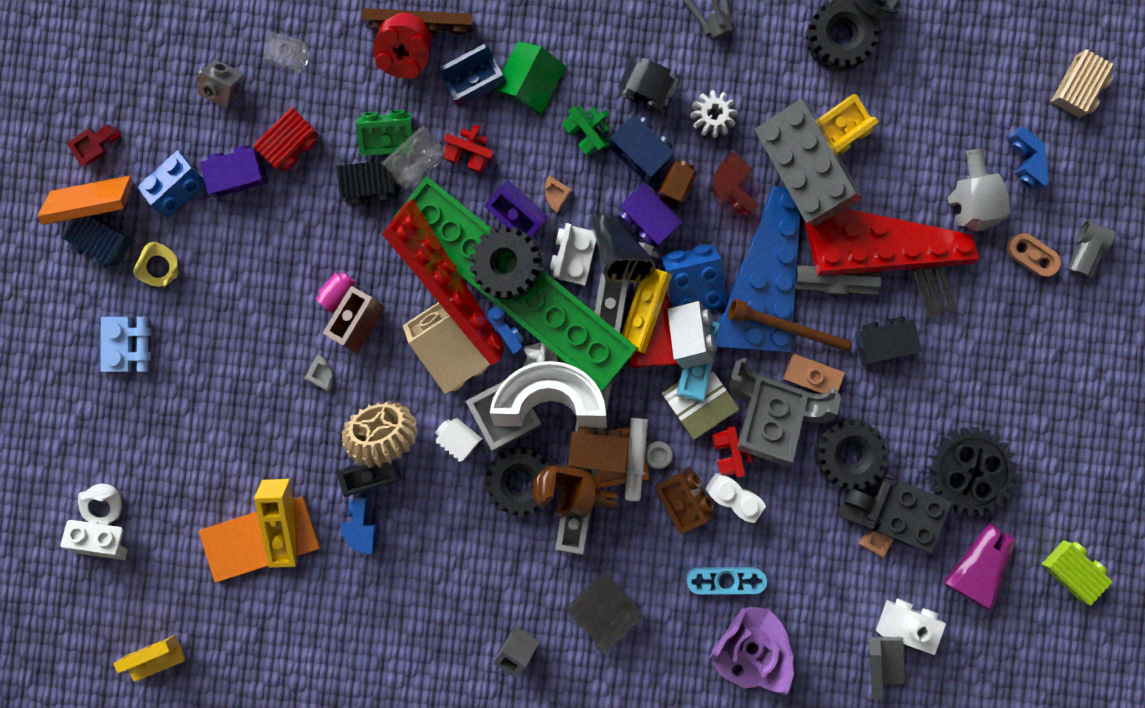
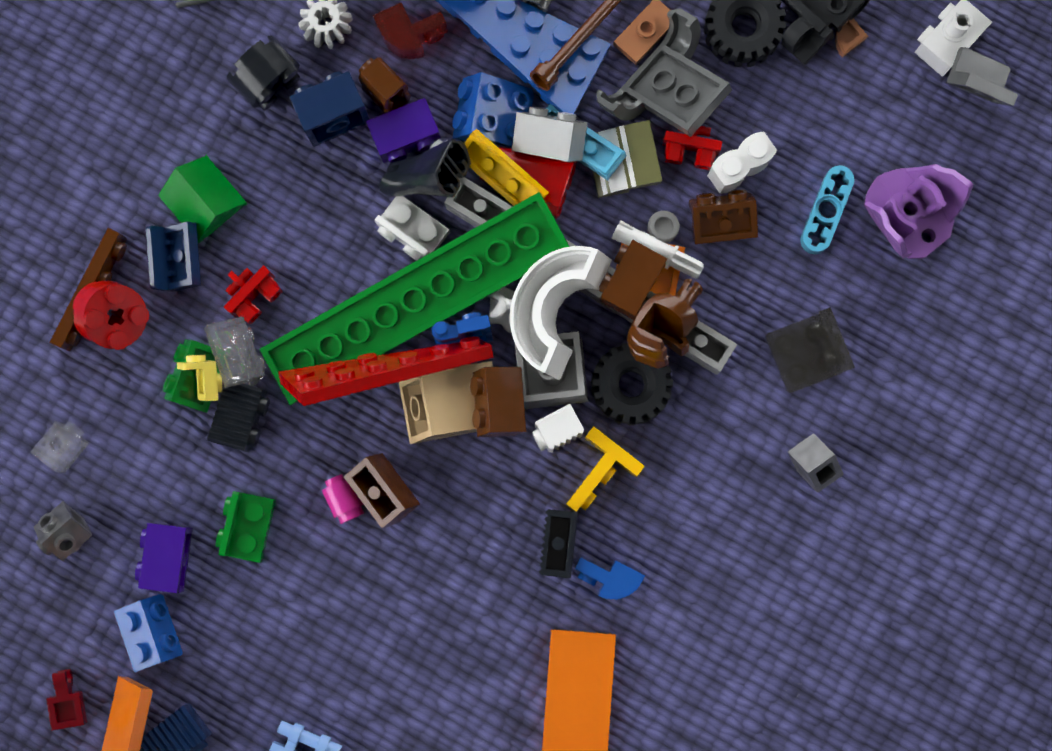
camera: 70 degrees left, 5 degrees down
light yellow piece [133,242,179,287] -> none
red brick [253,107,320,172] -> none
yellow slope [254,479,297,568] -> none
light grey tile [304,354,333,392] -> none
tan gear [342,400,418,468] -> none
black tyre [469,226,544,300] -> none
dark purple brick [484,180,549,237] -> none
nougat tile [545,175,572,214] -> none
green hips [562,106,611,156] -> none
none -> light yellow bracket [177,355,222,401]
none -> green bracket [216,491,276,563]
none -> reddish brown brick [470,367,526,437]
none -> yellow bracket [566,426,645,512]

